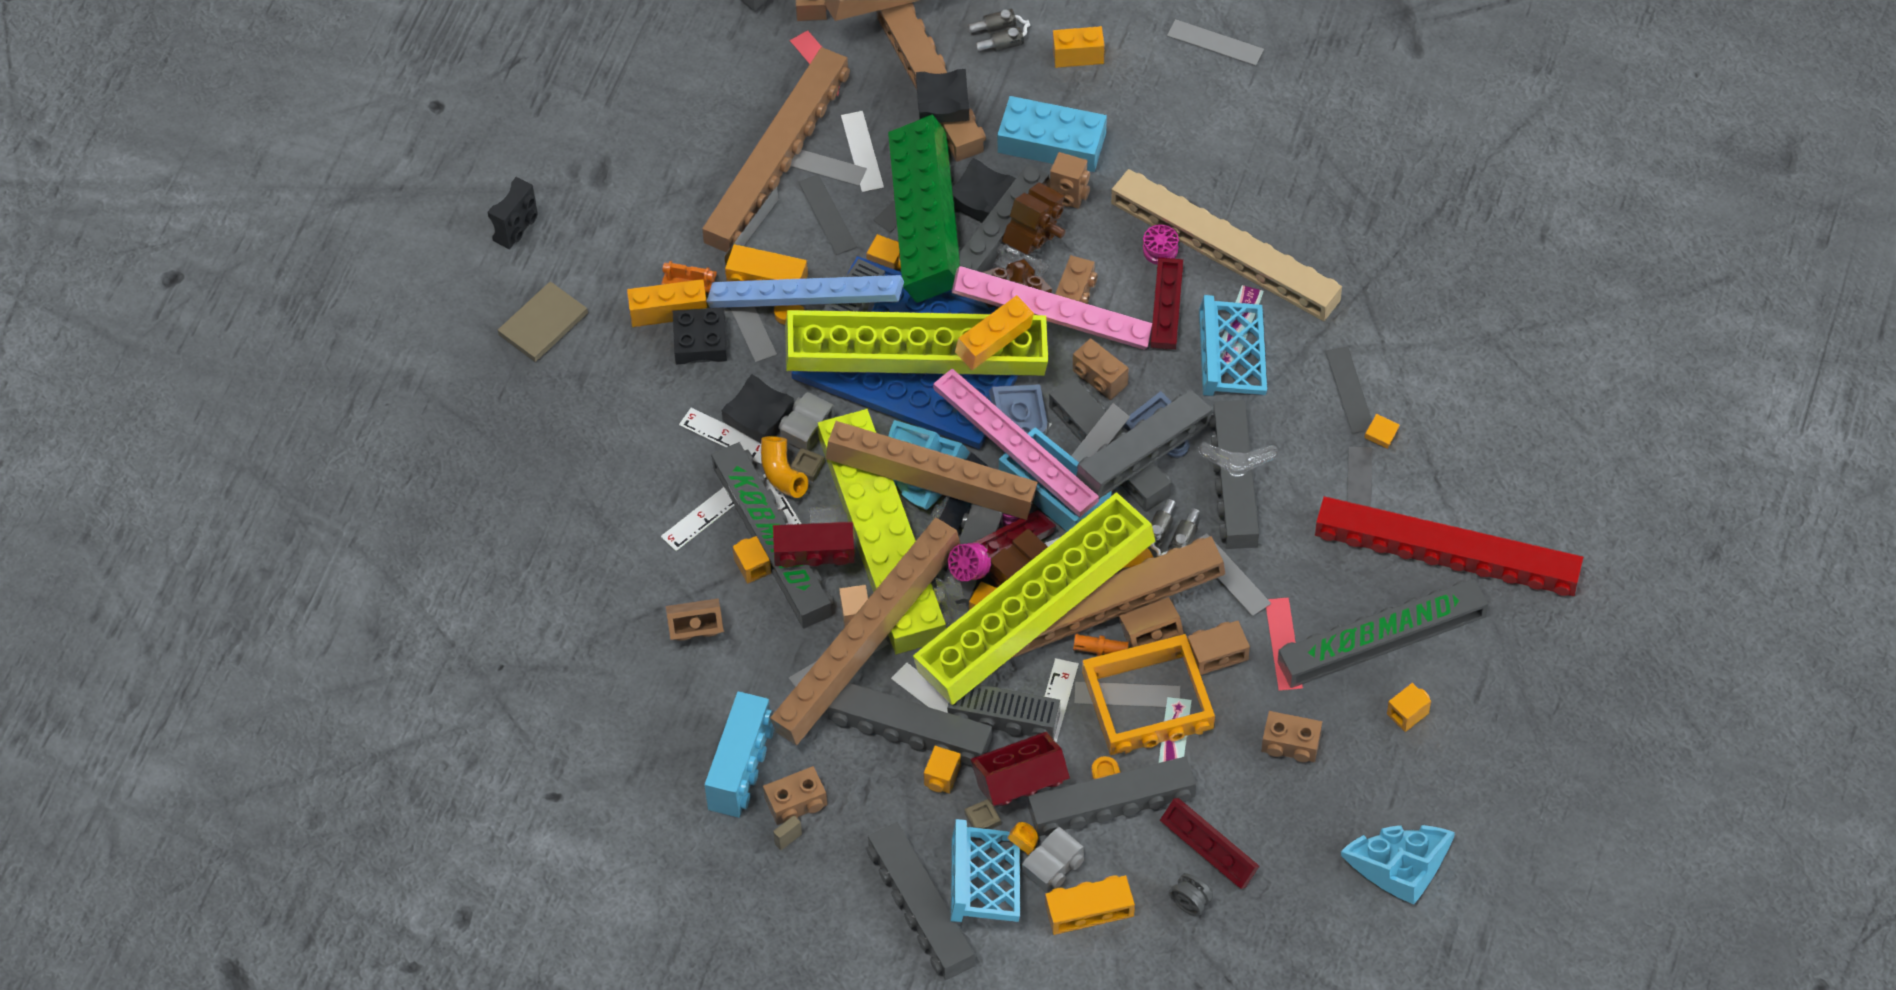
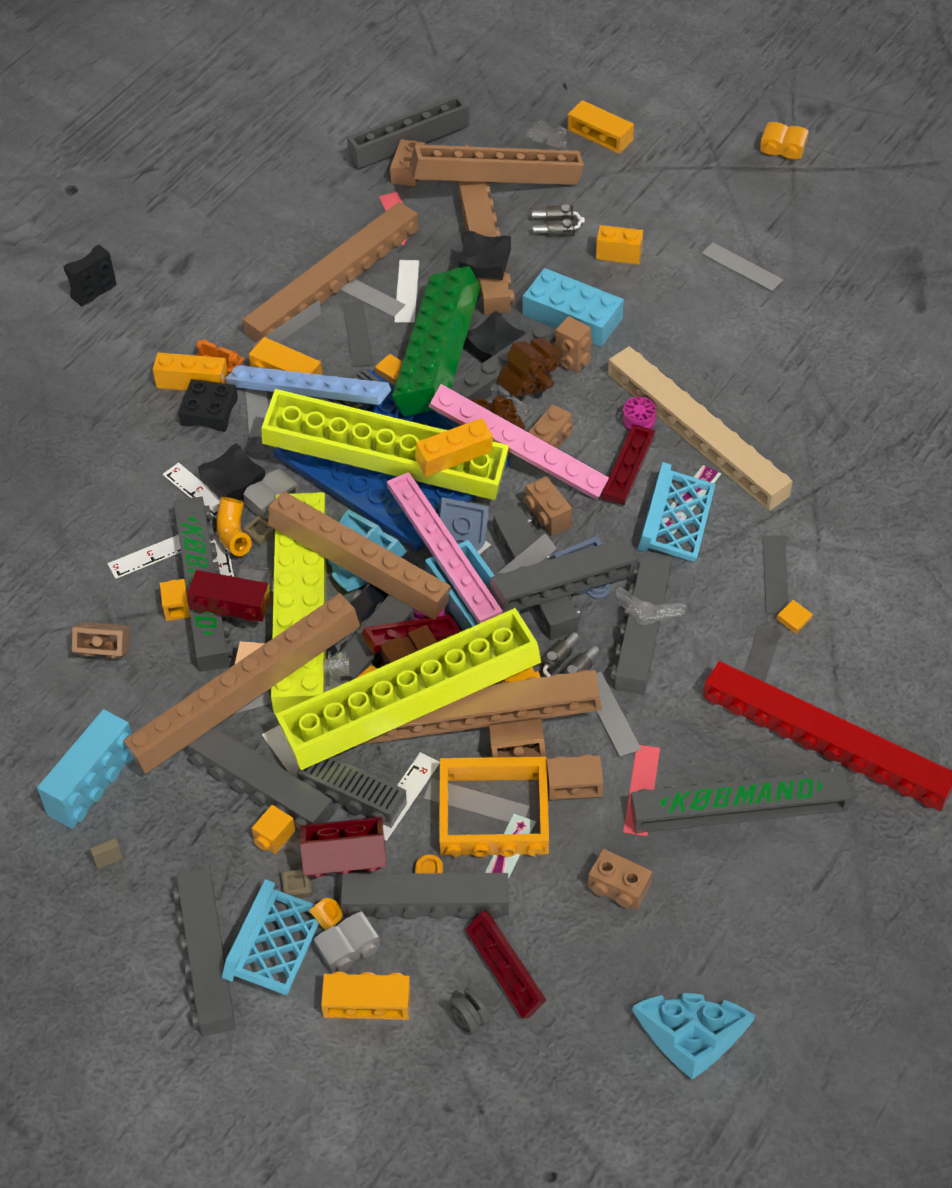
camera: 15 degrees right, 5 degrees down
dark tan tile [498,281,588,362] -> none
medium nougat brick [763,766,827,825] -> none
dark pink wheel [948,543,991,581] -> none
orange pin [1073,634,1129,656] -> none
light orange brick [1387,683,1431,732] -> none

